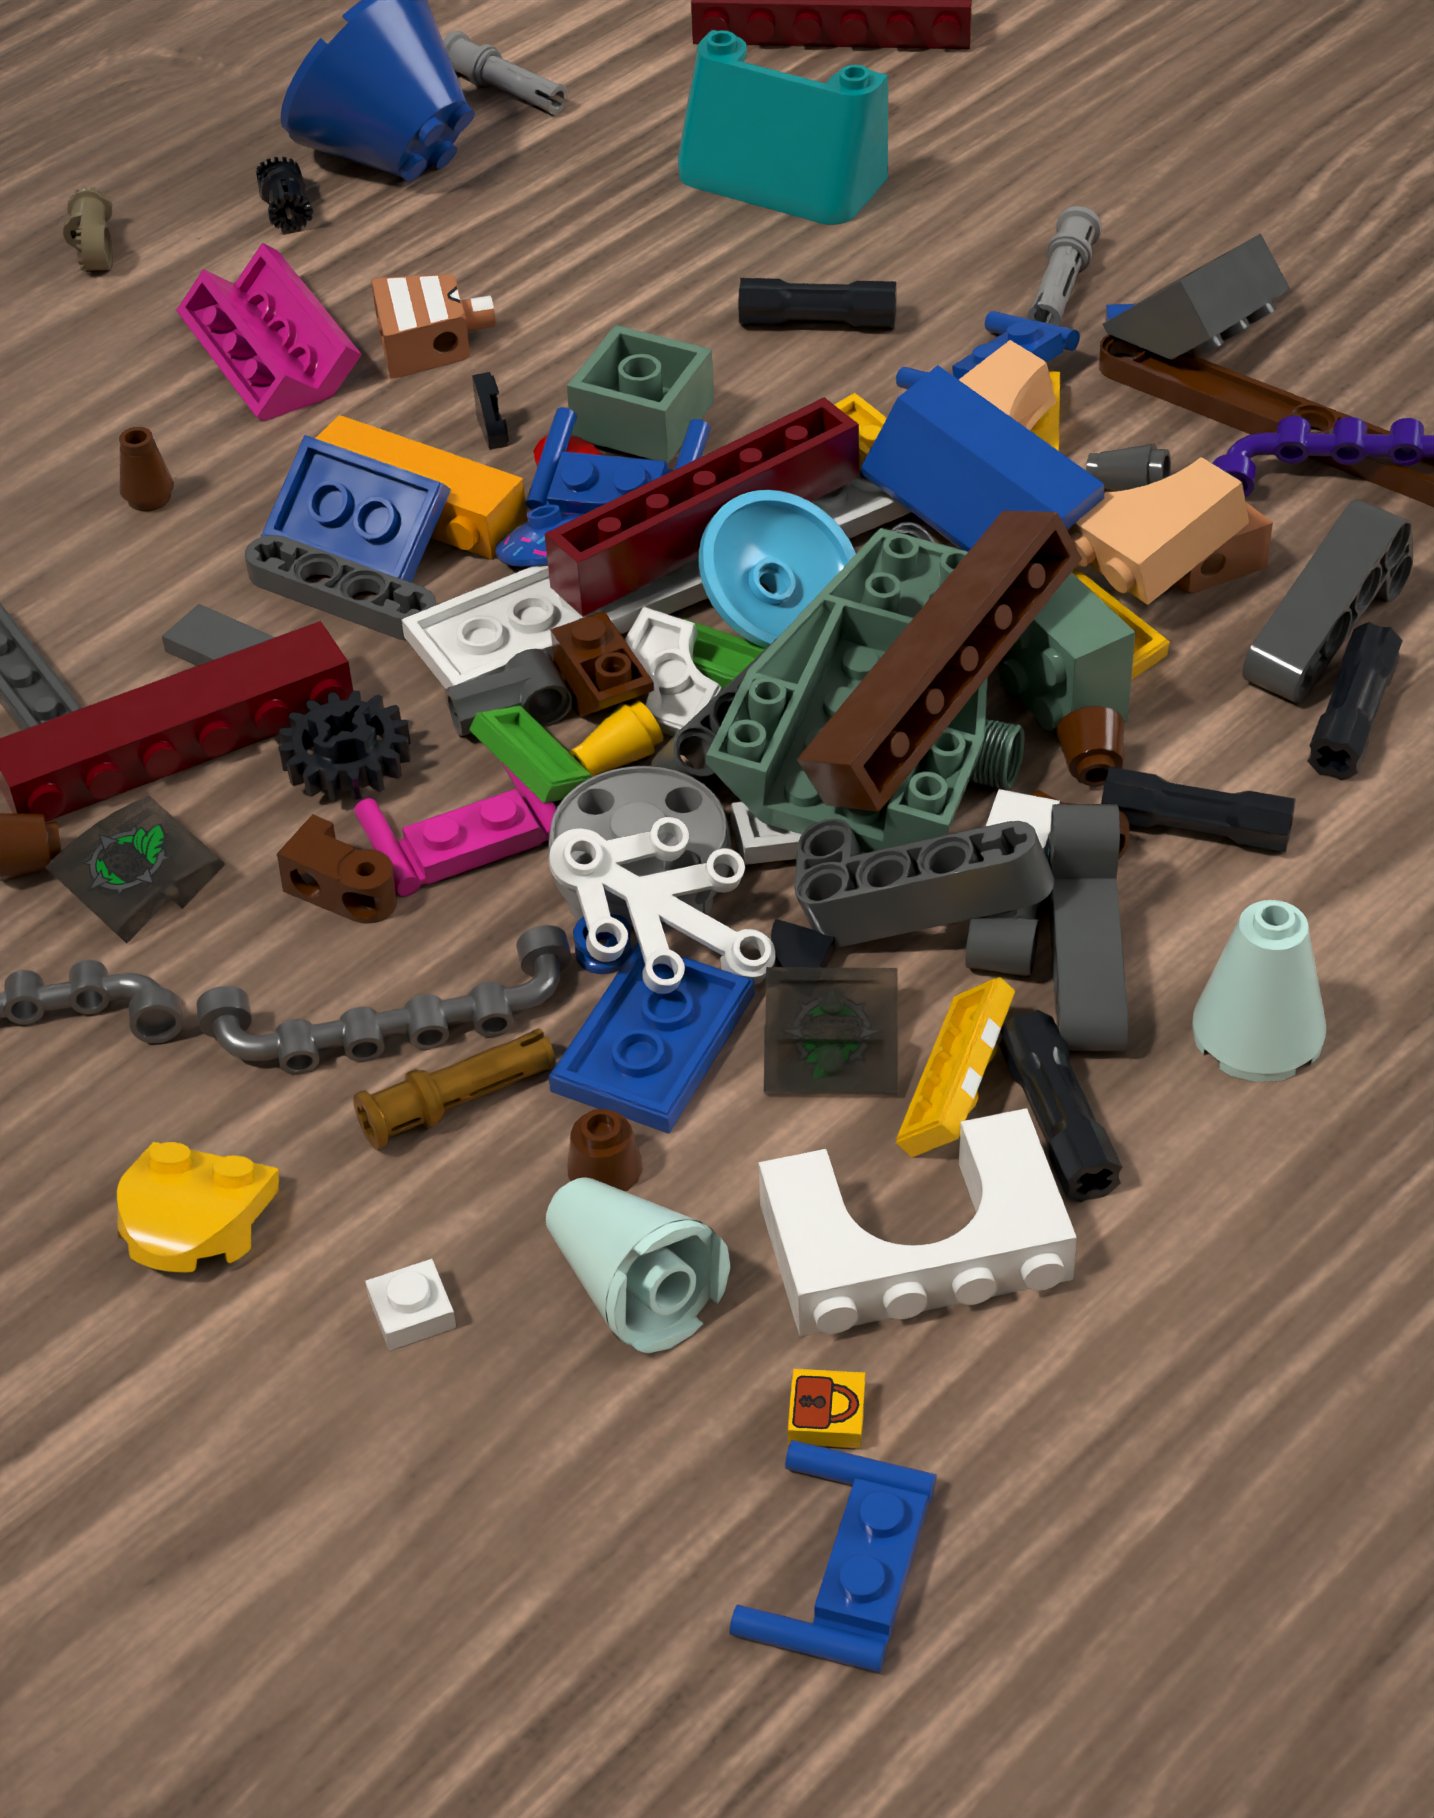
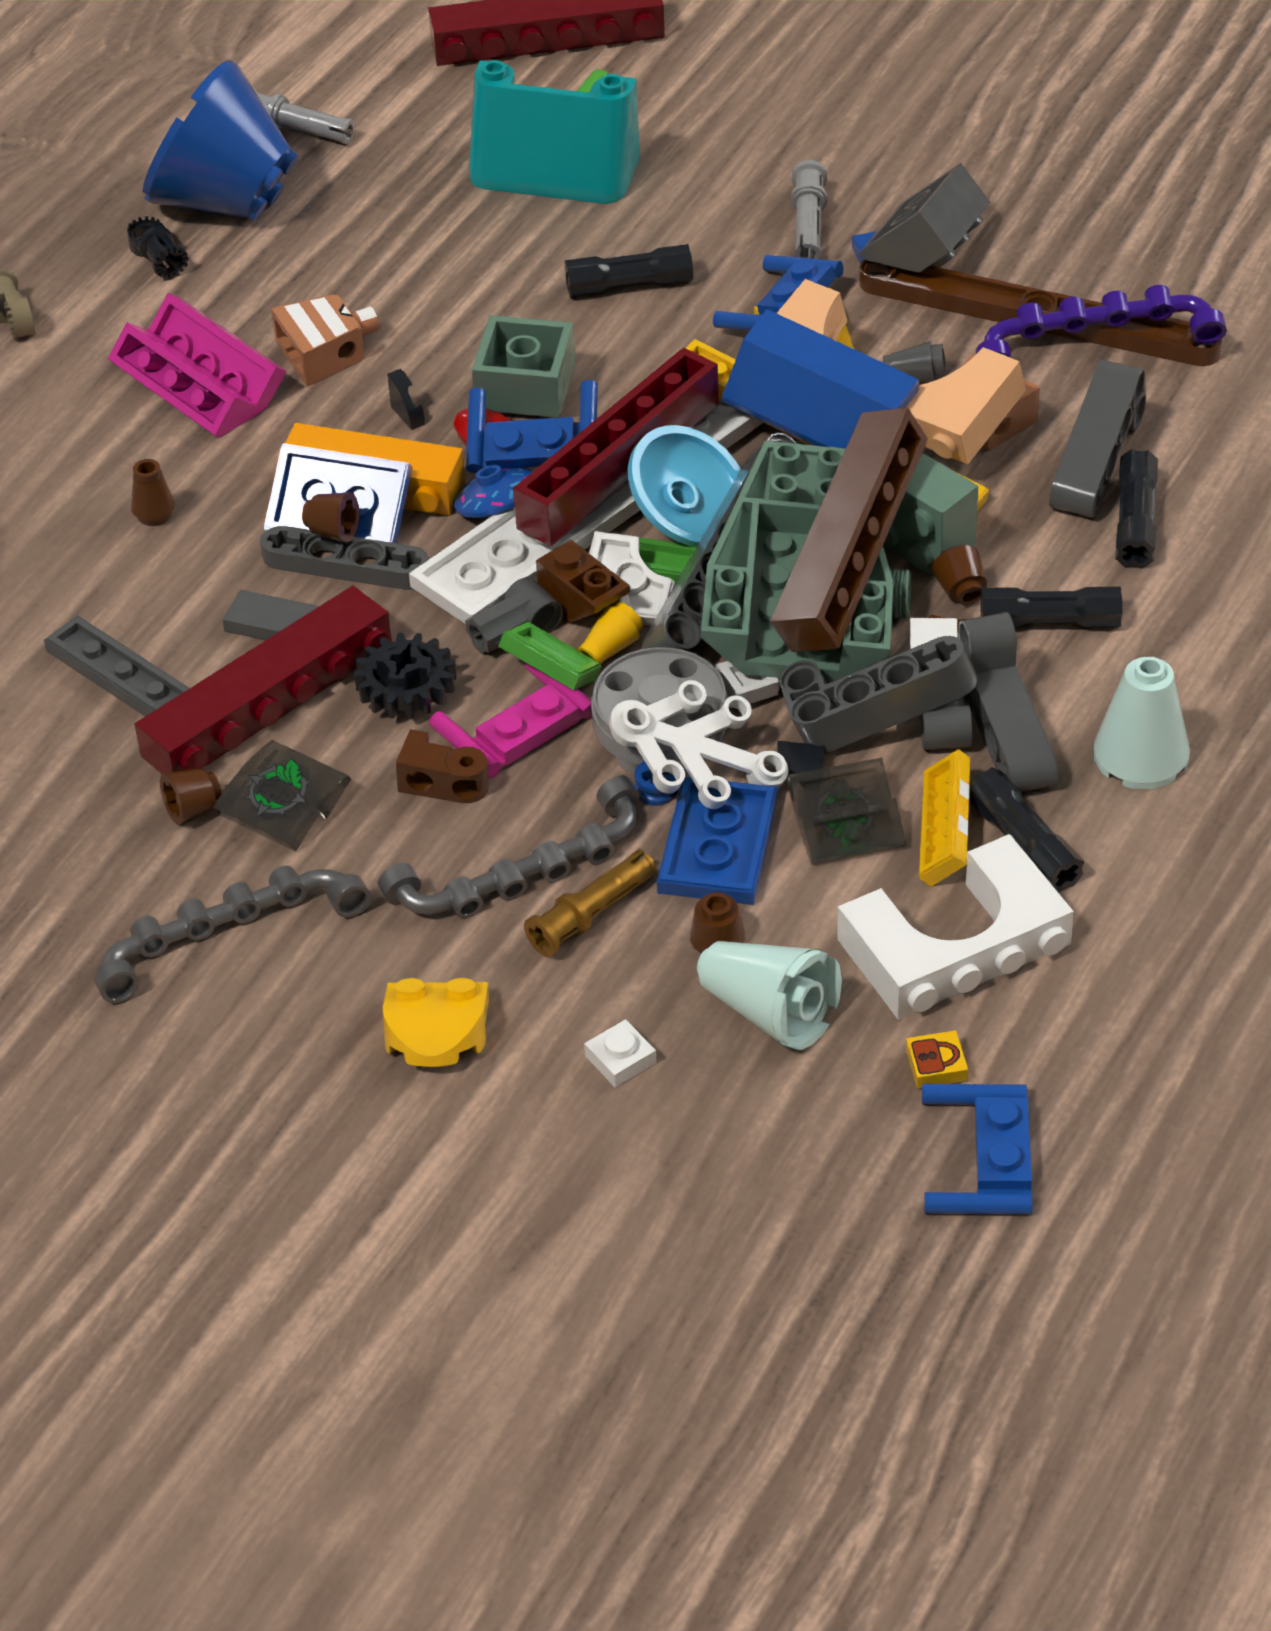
camera: 15 degrees left, 0 degrees up
none -> reddish brown hat [302,492,359,542]

